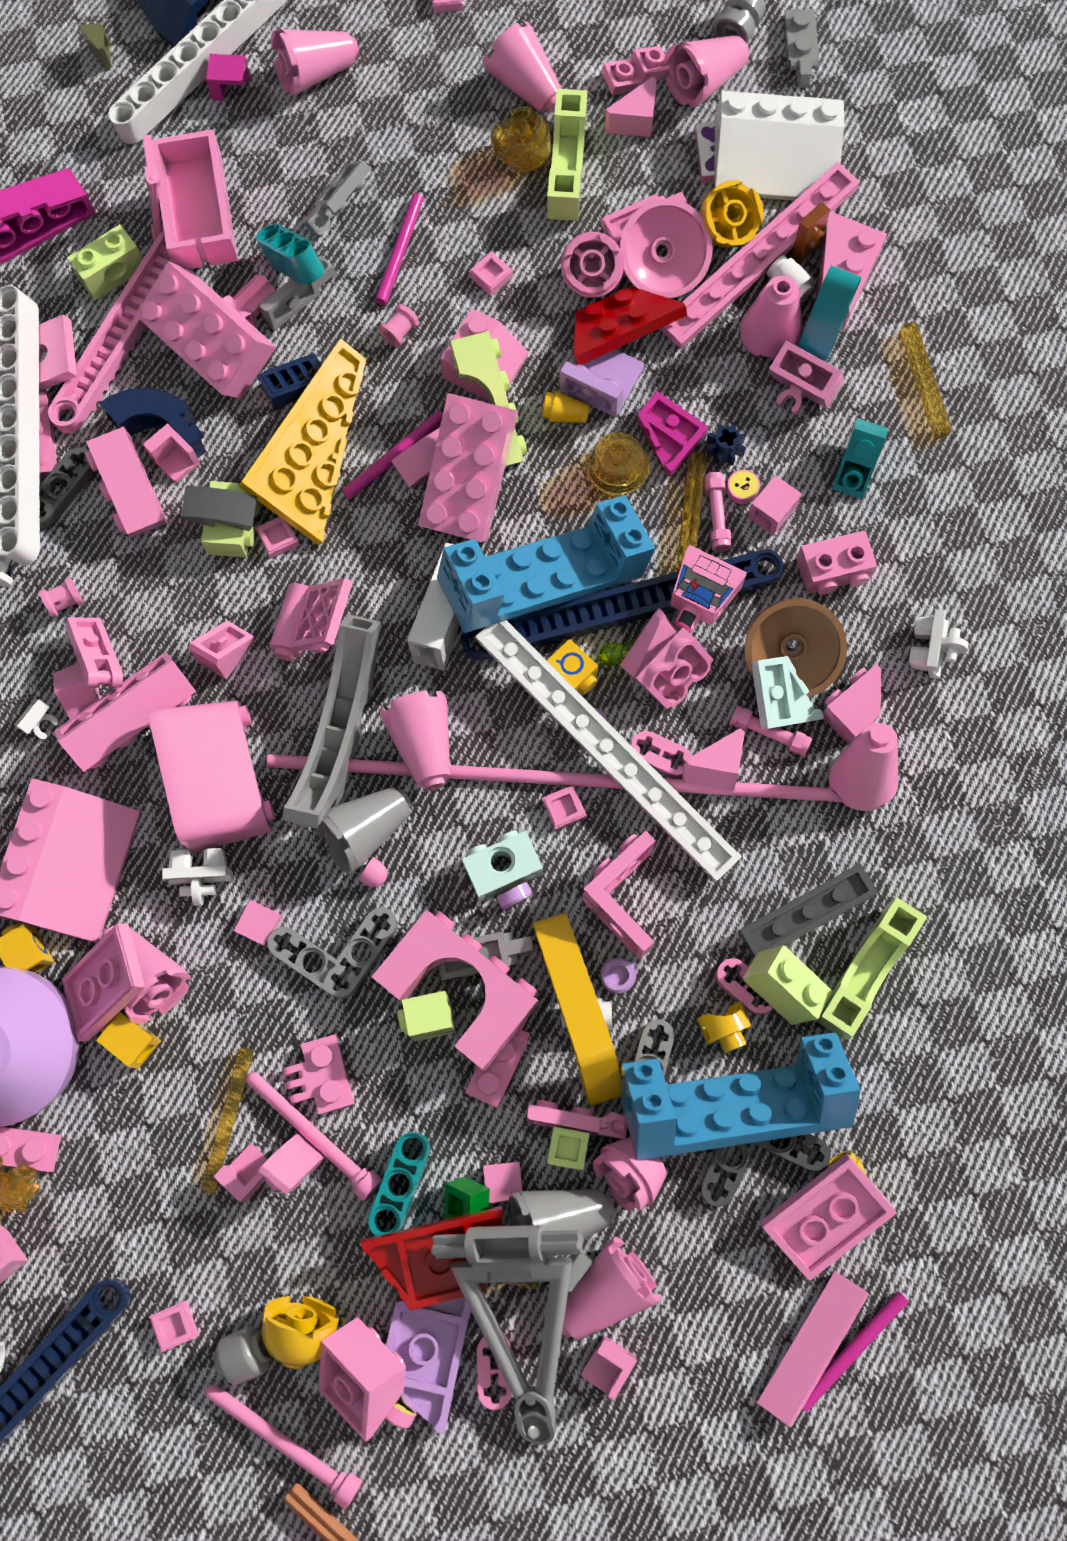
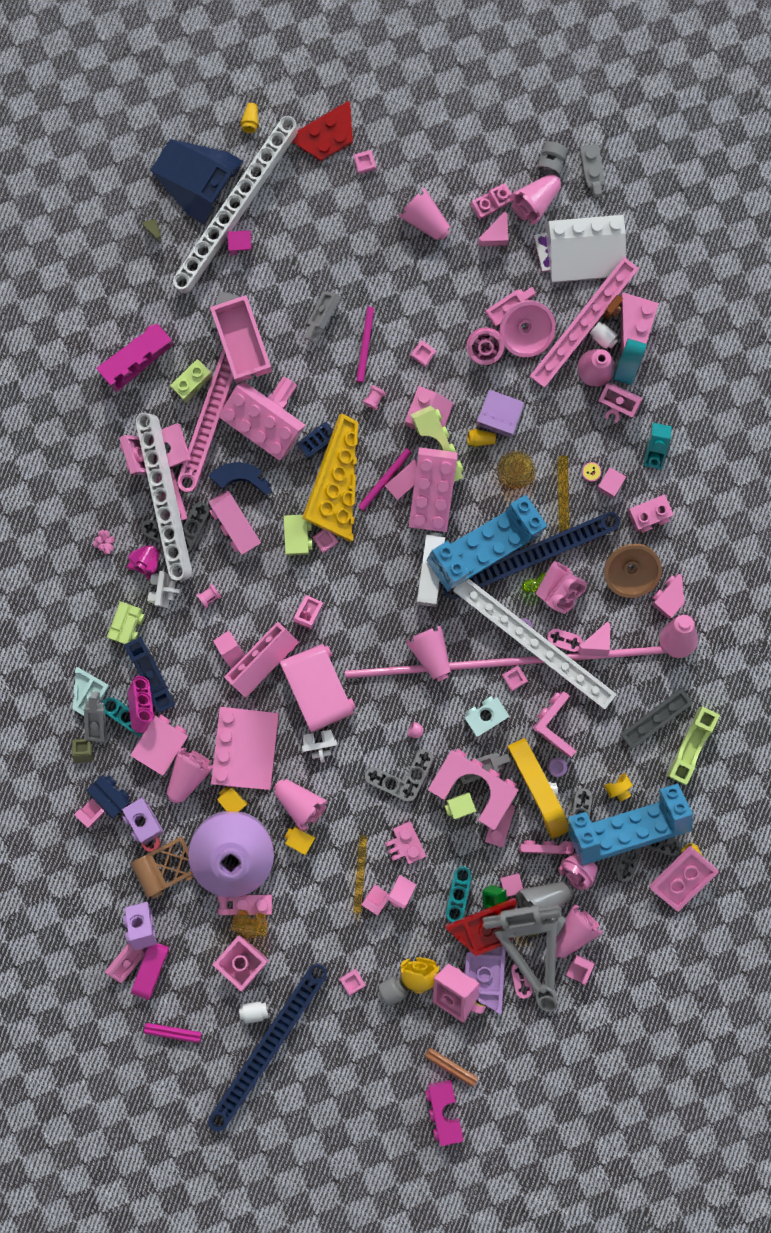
camera: 10 degrees left, 10 degrees up
white tile [14,698,59,739] -> none
bright pink tile [62,923,146,1041] -> none
bright pink plate [65,617,123,688] -> none
bright pink window [143,135,163,242] -> none
bright pink panel [143,423,200,483] -> none
dark grey slope [180,486,257,531] -> none
bright pink piece [205,1384,363,1510] -> none
bright pink tile [234,900,283,947] -> none
bright pink piece [246,1072,383,1202] -> none
teal beam [256,224,325,285] -> none
light grey hinge [259,255,336,331] -> none
bright pink piece [269,578,353,661] -> none
bright pink cone [271,29,359,96] -> none
light grey arch [282,614,381,828] -> none
light grey cone [315,787,412,874] -> none
clear yellow cone [491,106,551,173] -> none
lavender tile [496,882,533,910] -> none
yellow brick [546,639,598,695] -> none
yellowish green arch [547,89,587,221] -> none
yellowish green tile [547,1126,590,1171] -> none
red wing [574,286,687,365] -> none
dark pink wing [637,391,708,477] -> none
torso [670,545,747,633] -> none
yellow cylinder [699,180,764,248] -> none
bright pink bar [704,472,731,552] -> none
dark blue gear [706,424,746,466] -> none
bright pink beam [715,958,773,1015] -> none
bright pink bar [729,705,813,757] -> none
yellowish green brick [742,945,833,1025] -> none
light aqua wing [751,656,824,729] -> none
bright pink tile [757,1271,869,1427] -> none
dark pink bar [803,1291,909,1413] -> none
clear yellow axle [900,321,952,439] -> none
white hips [909,609,969,679] -> none

